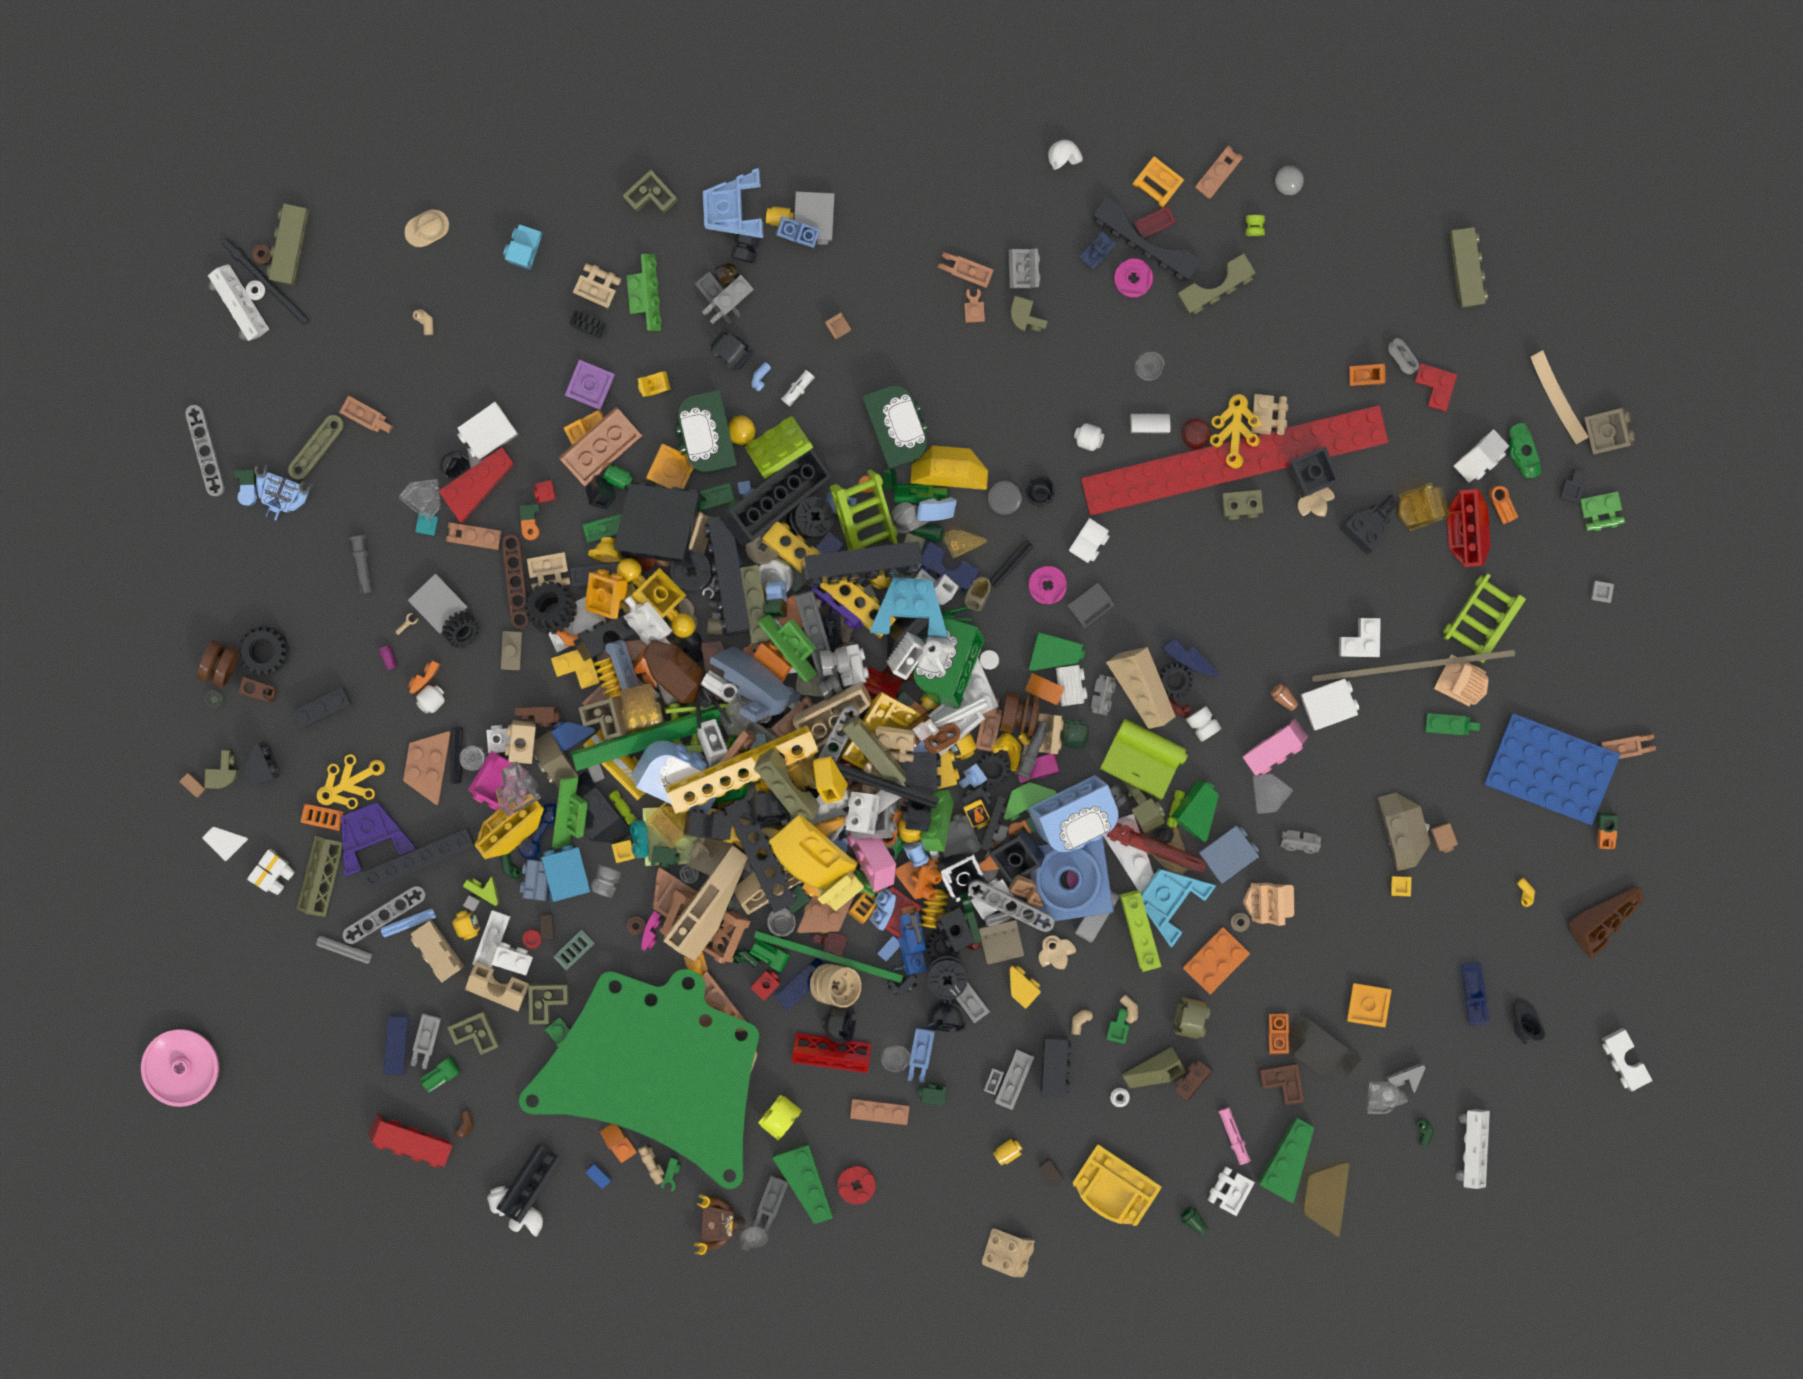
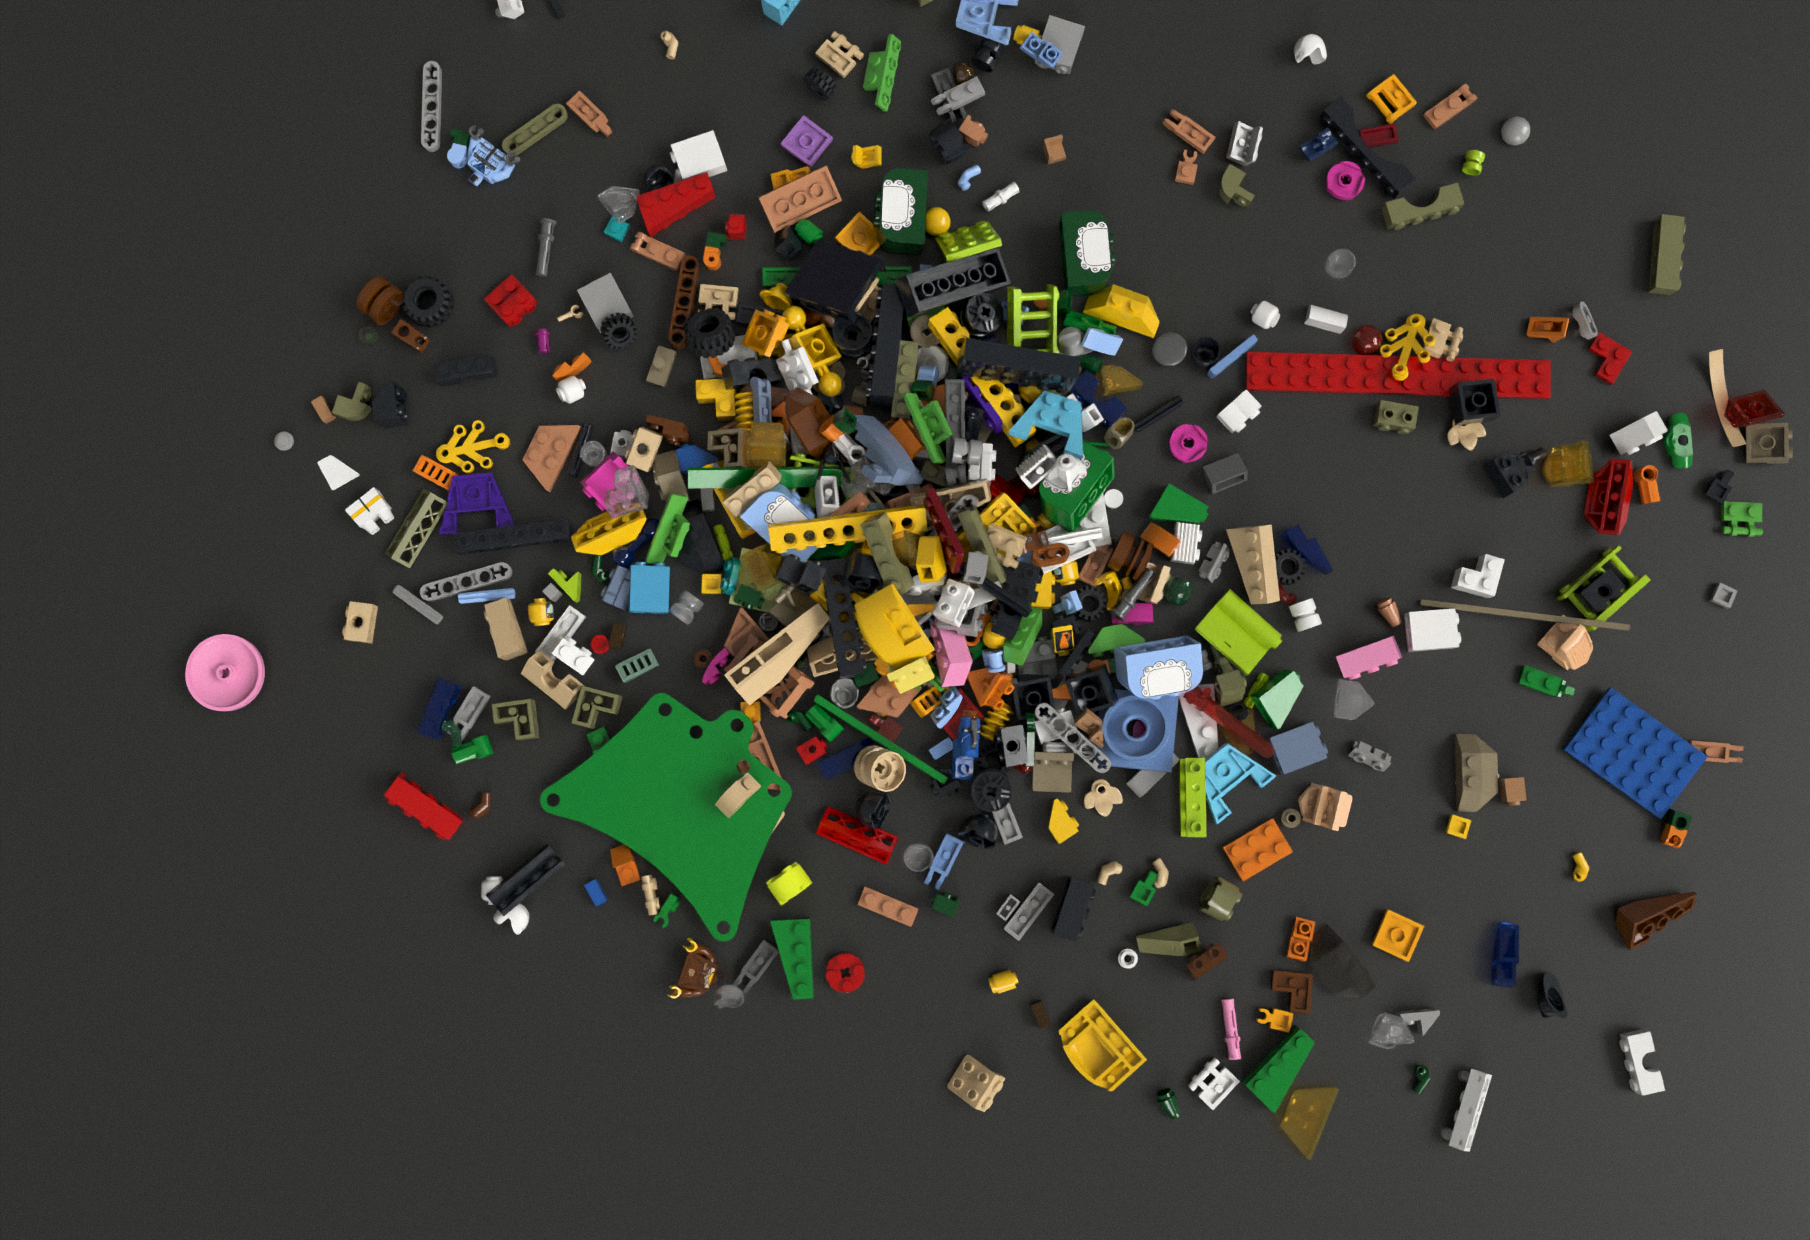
camera: 15 degrees right, 5 degrees down
none -> light grey plate [274,432,294,451]
none -> tan brick [342,601,378,644]
none -> clear green arm [442,720,462,747]
none -> red plate [484,274,538,328]
none -> tan brick [715,772,761,818]
none -> tan arch [723,461,782,517]
none -> leg [819,408,857,442]
none -> dark red wing [923,488,965,574]
none -> nougat brick [959,115,988,148]
none -> light grey brick [963,551,988,584]
none -> medium blue tile [1207,334,1258,379]
none -> light orange plate [1256,1008,1294,1033]
none -> black brick [1574,569,1625,613]
none -> clear red slope [1724,390,1785,428]

